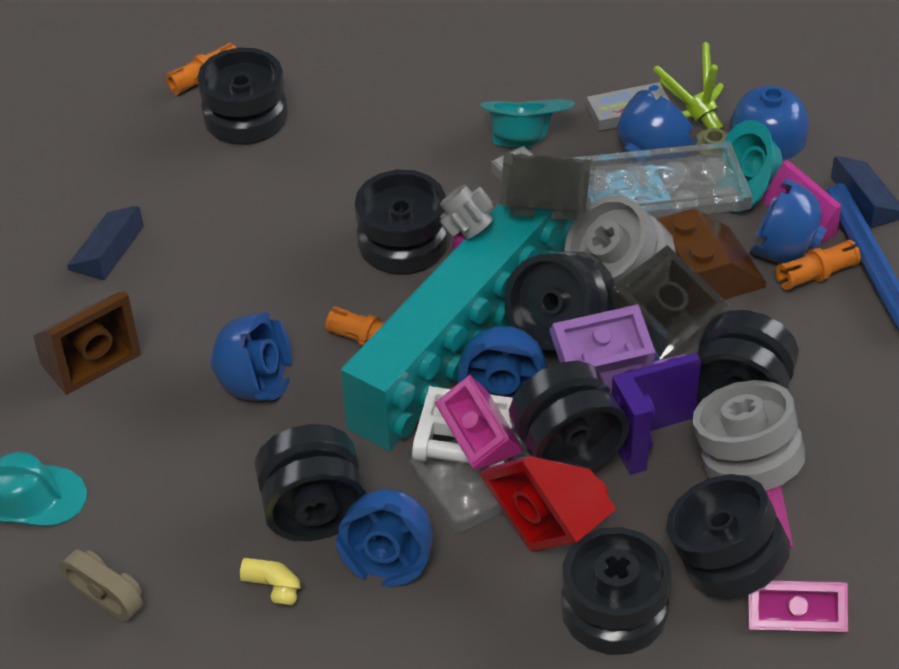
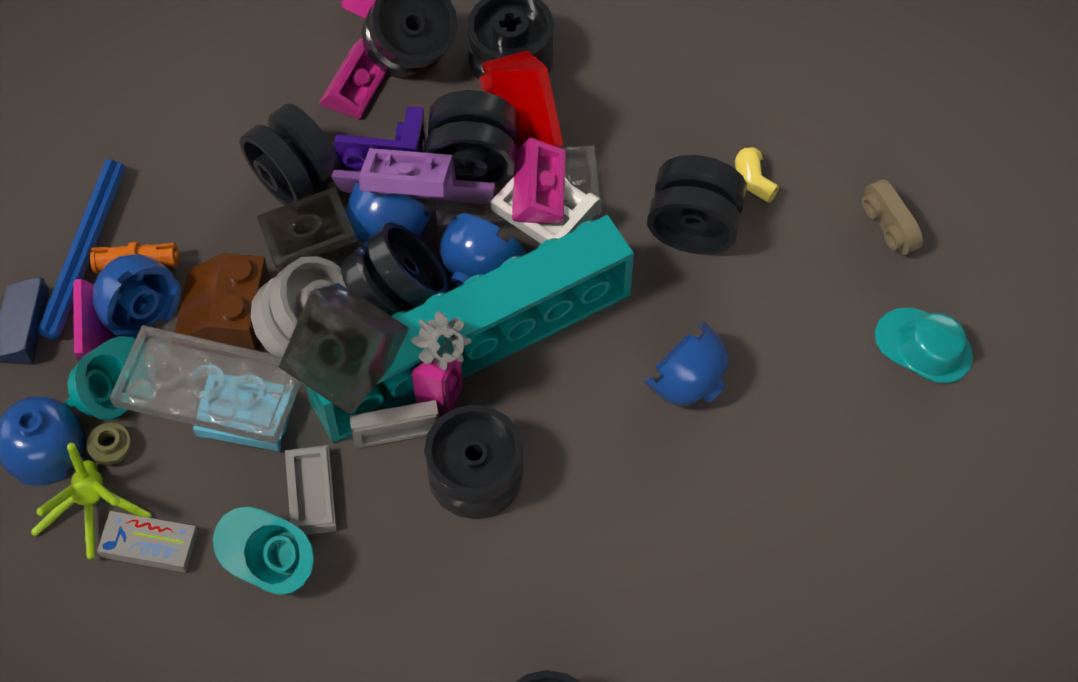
camera: 155 degrees left, 15 degrees up
reddish brown slope [33,291,141,395] -> none
dark blue slope [67,206,144,280] -> none
orange pin [325,306,384,347] -> none
blue cylinder [336,489,434,587] -> none
blue cylinder [617,90,698,169] -> none
light grey wheel [693,380,805,491] -> none

